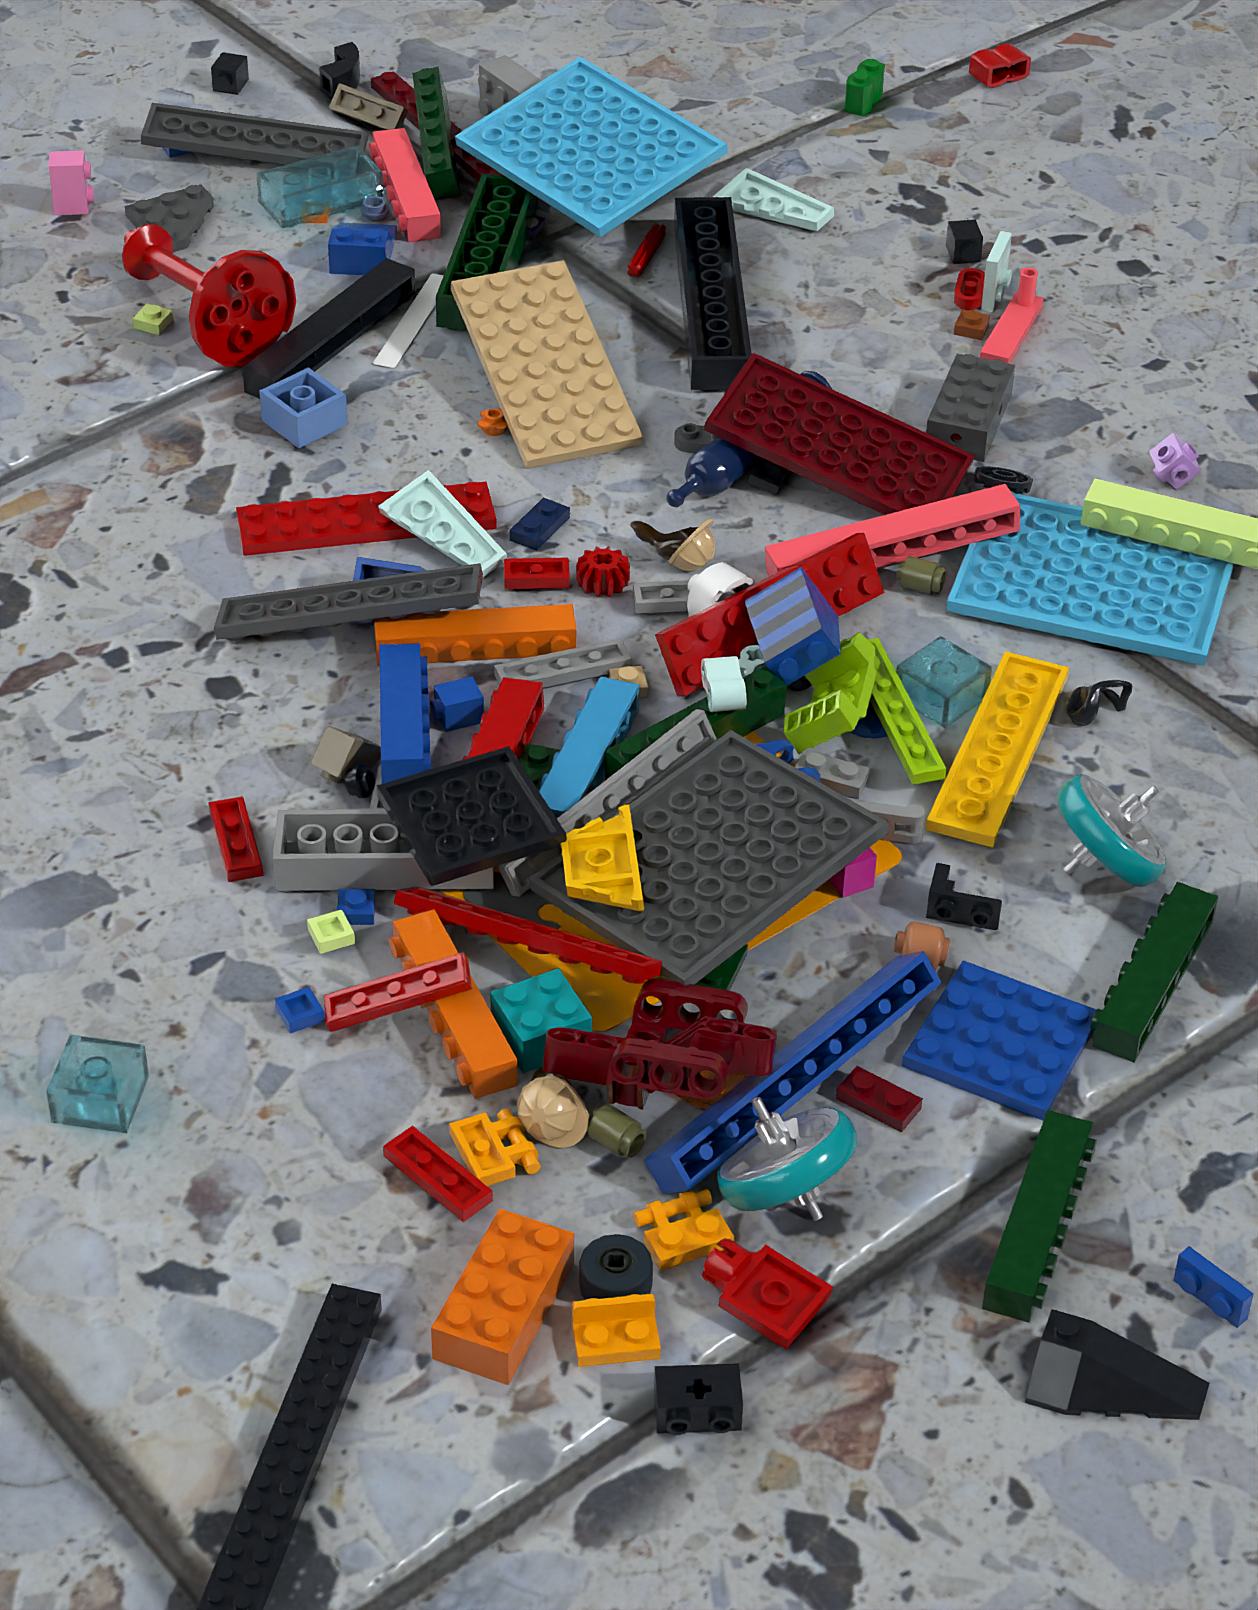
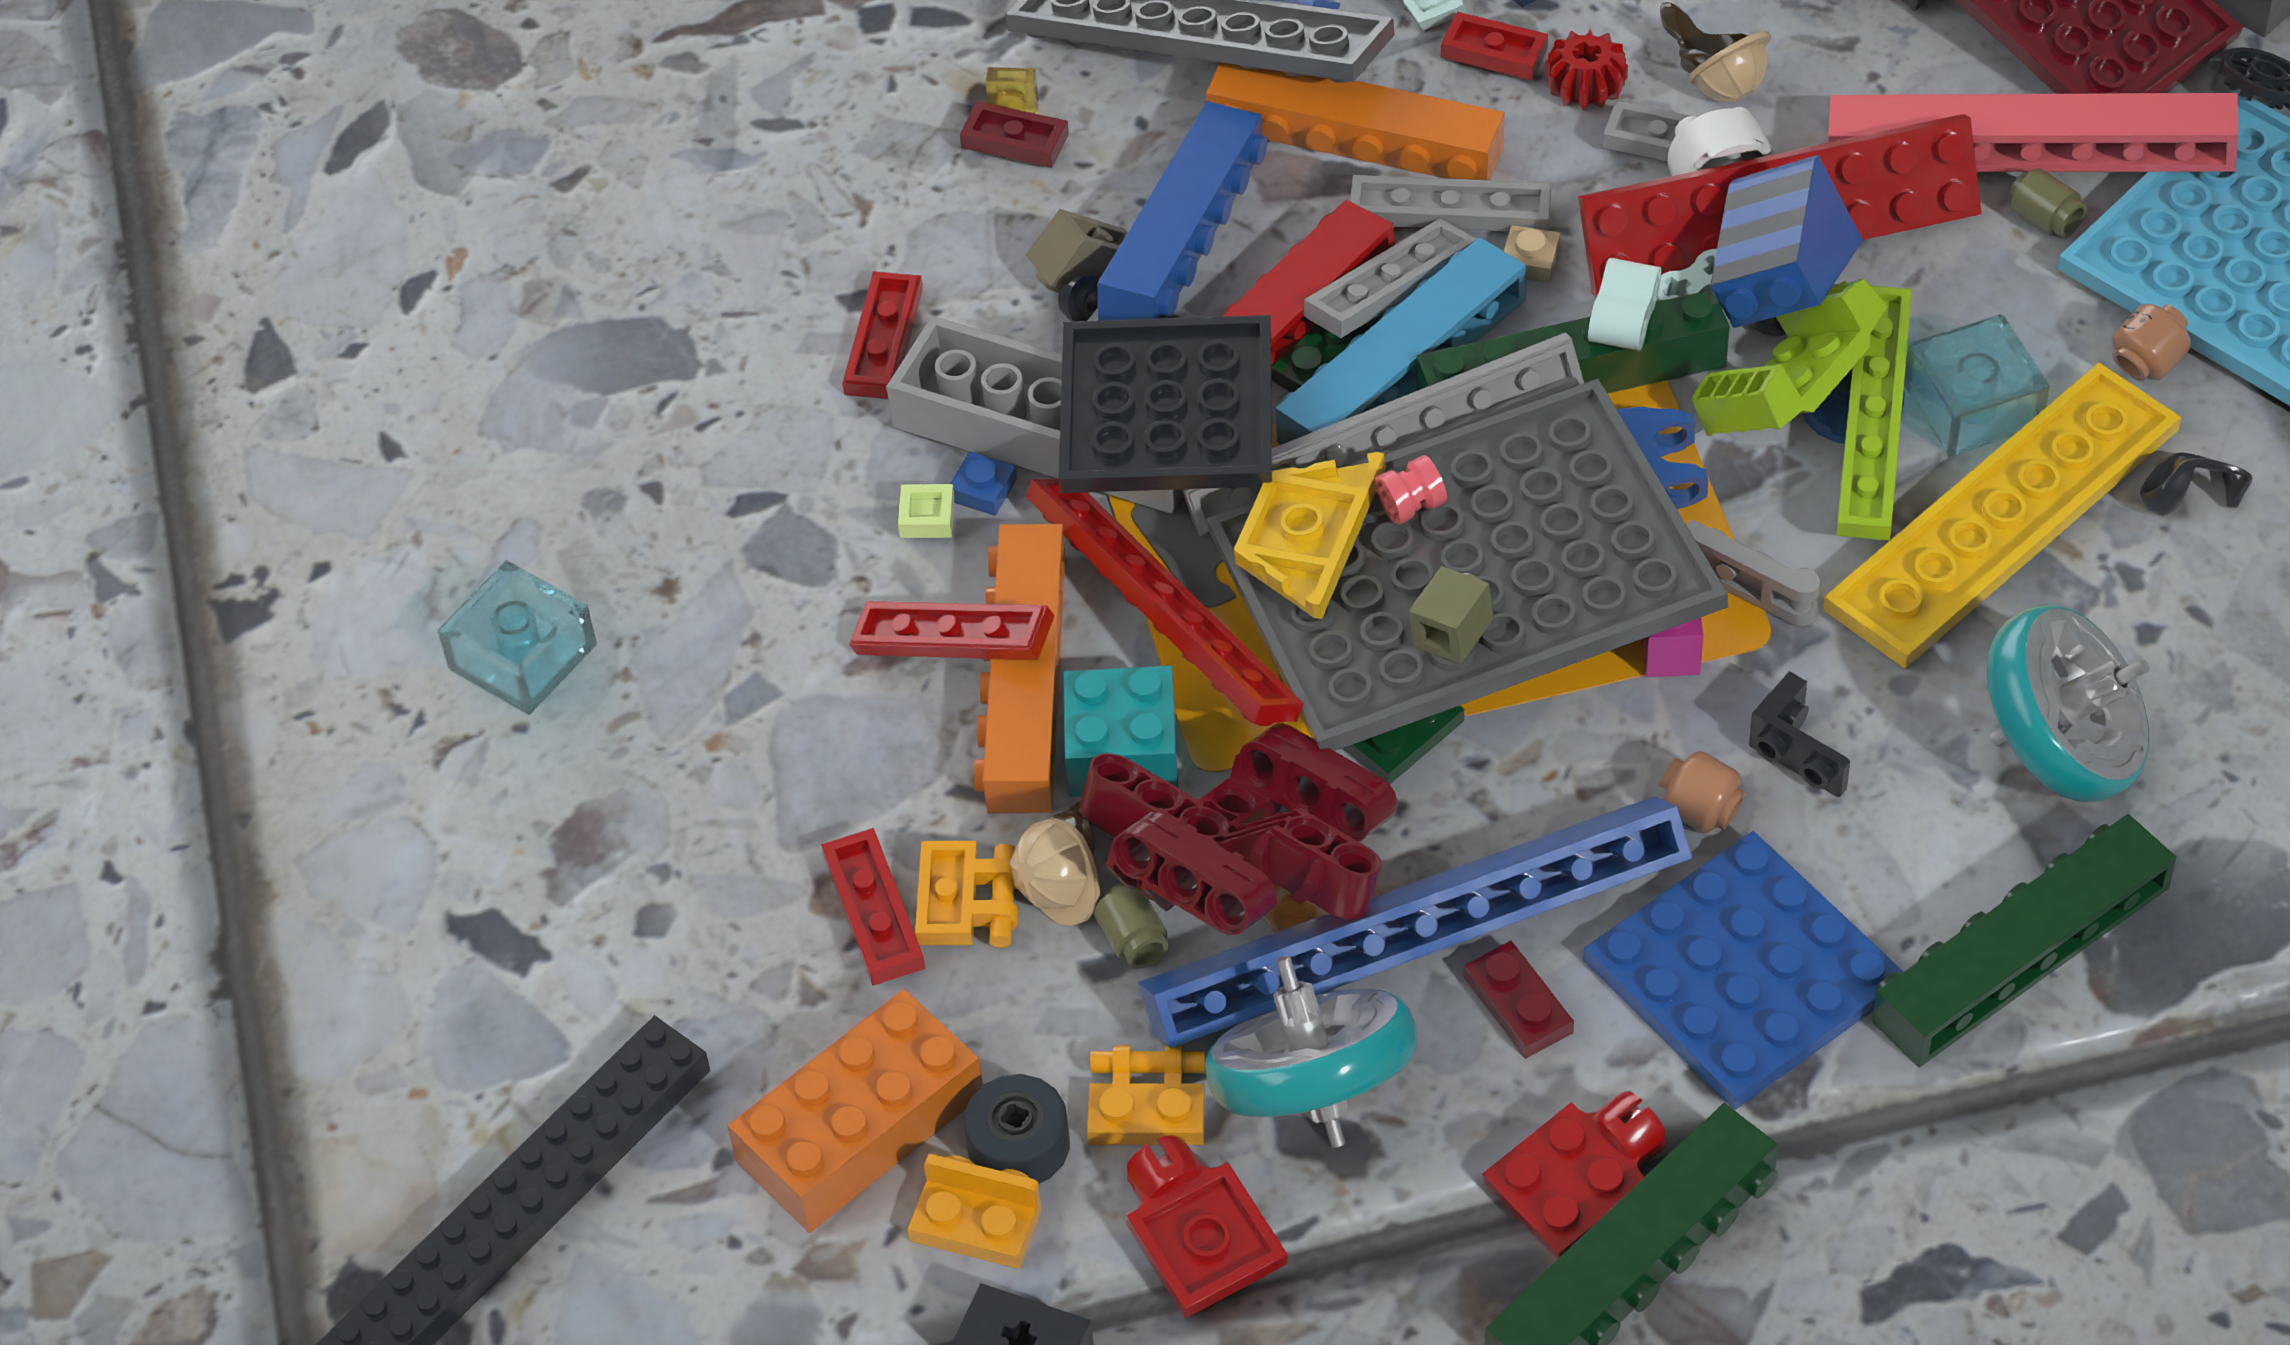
camera: 30 degrees right, 10 degrees up
blue plate [274,987,325,1034] -> none
blue brick [430,676,484,732] -> none
light grey plate [795,750,870,799] -> none
none -> dark red plate [960,101,1069,168]
none -> clear yellow plate [985,67,1039,114]
none -> light grey plate [1303,218,1476,338]
none -> coral wheel [1375,455,1447,525]
none -> olive brick [1409,566,1494,664]
none -> red plate [1482,1091,1668,1260]
none -> nougat head [2112,304,2191,381]

